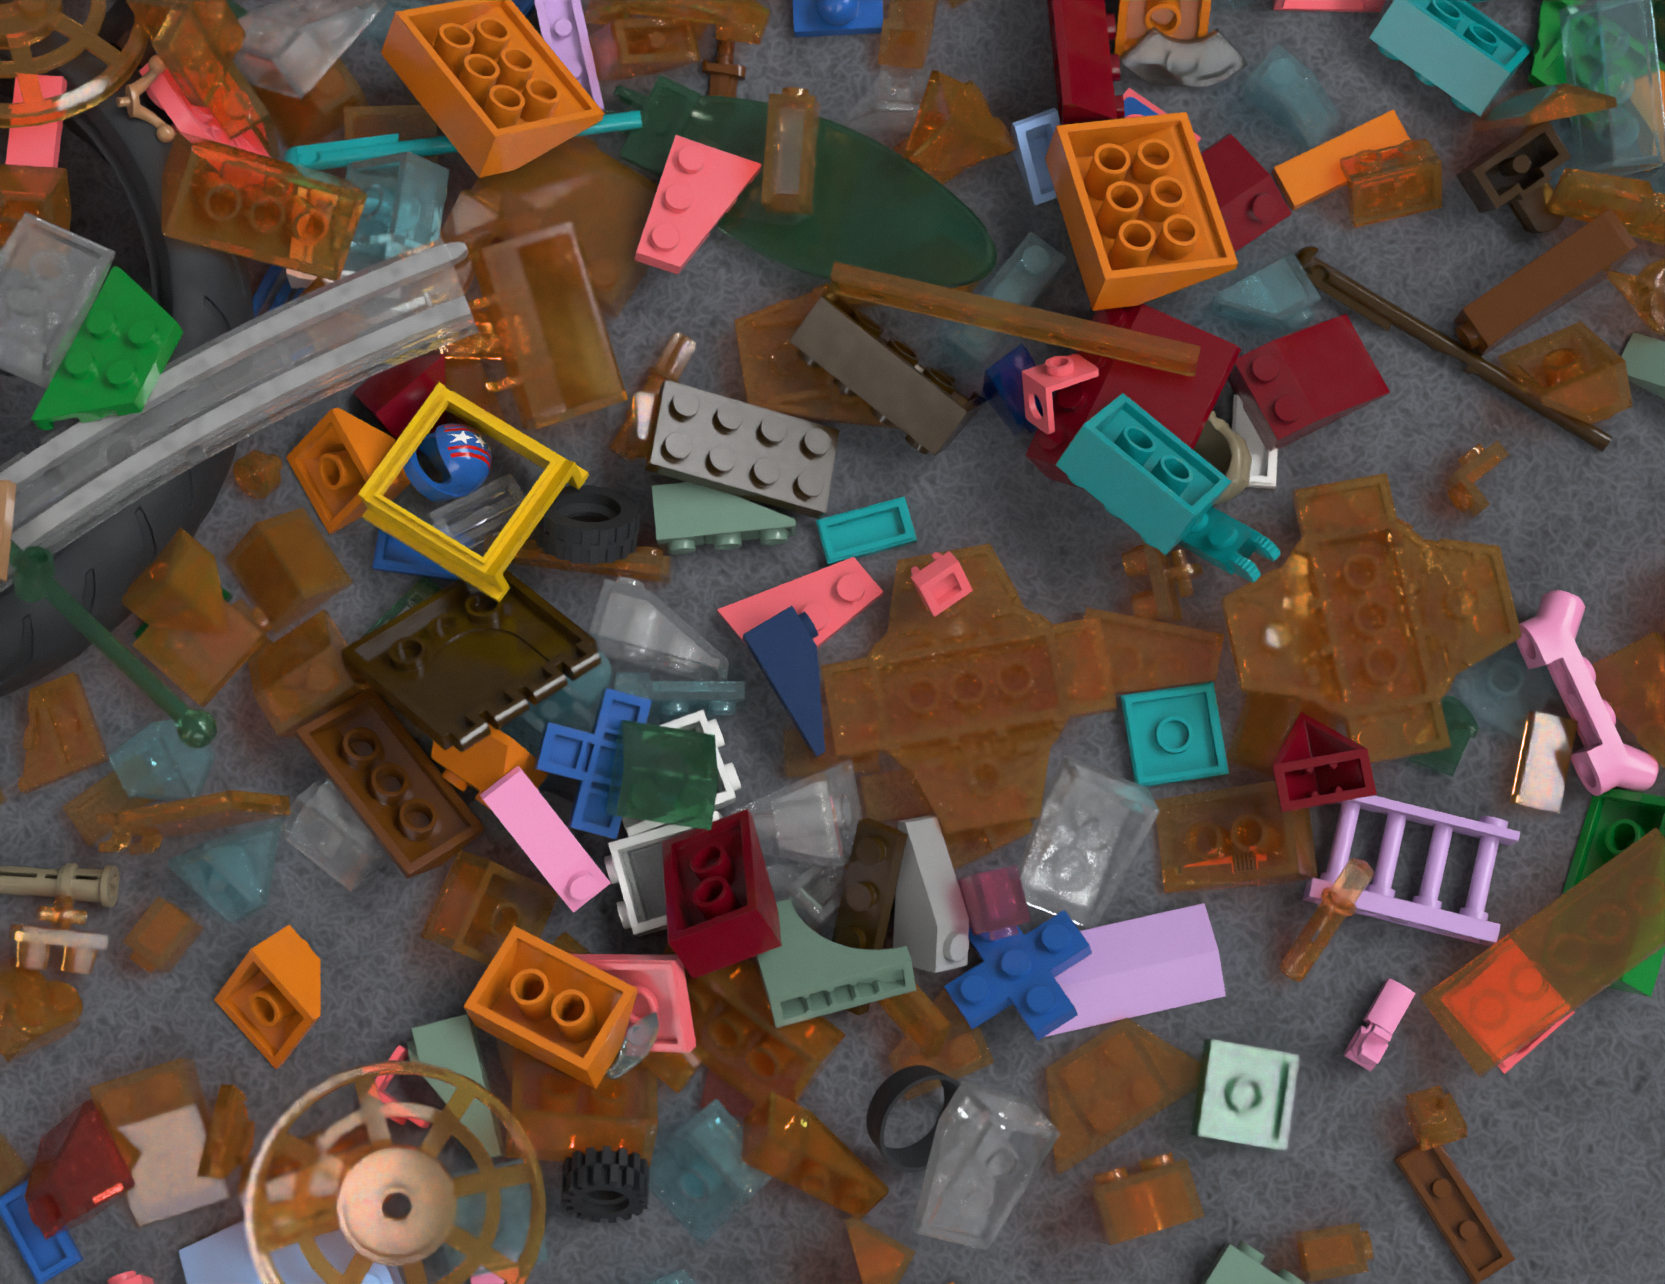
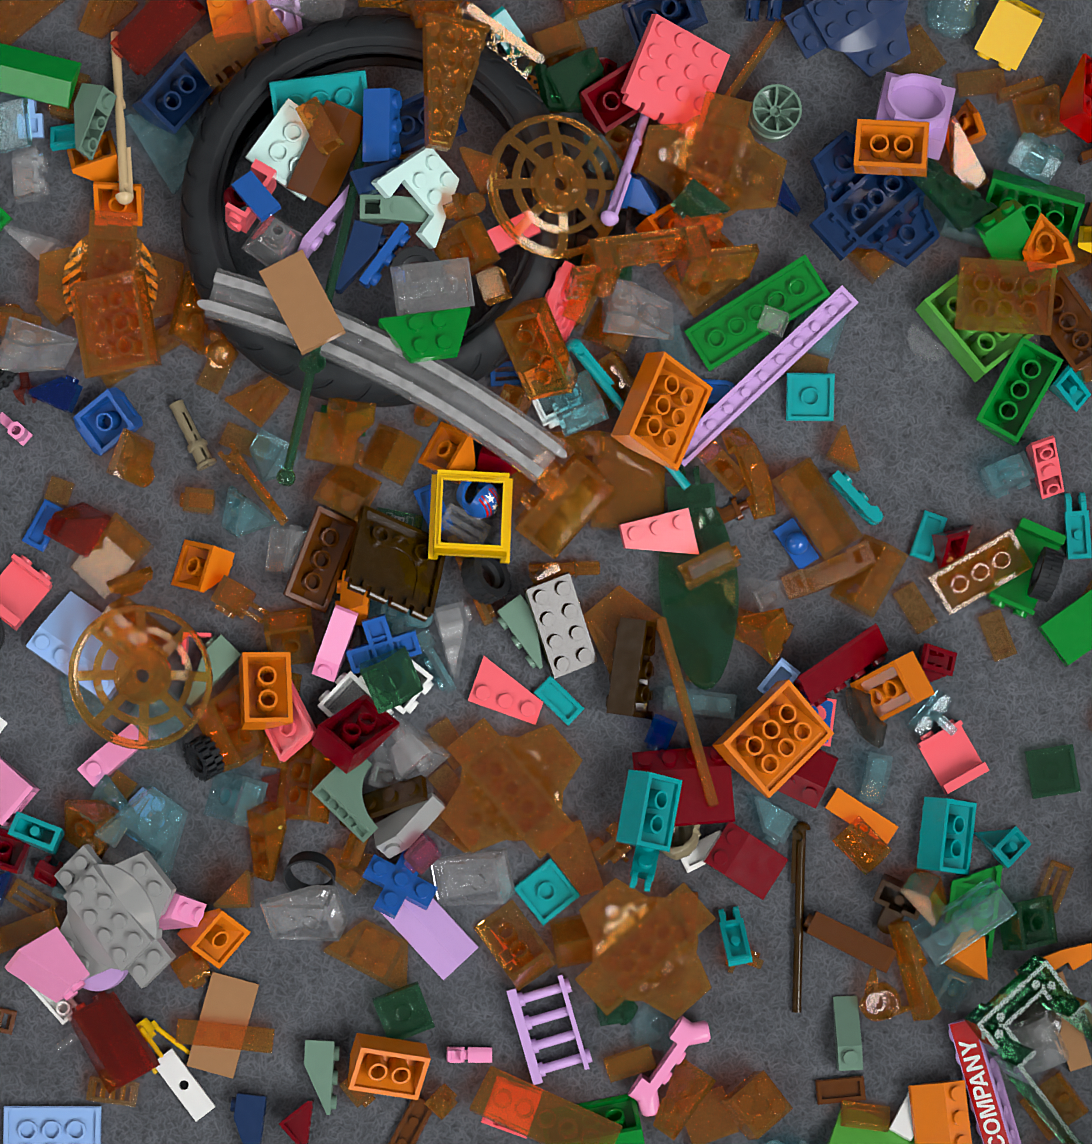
camera: 55 degrees right, 5 degrees up
clear orange hips [9,894,109,974] -> none
medium nougat piece [116,55,175,143] -> none
clear light blue bar [607,1012,659,1079] -> none
dark blue slope [742,606,825,759] -> none
coral tile [910,551,973,617] -> none
coral bracket [1022,354,1099,435] -> none
clear orange brick [1085,1152,1205,1246] -> none
dark red slope [1271,712,1377,813] -> none
clear orange axle [1279,857,1374,982] -> none
clear orange slope [1498,321,1633,424] -> none
none -> clear orange brick [210,575,269,624]
none -> orange slope [347,1033,431,1100]
none -> clear orange brick [475,265,512,306]
none -> teal hinge [718,906,753,967]

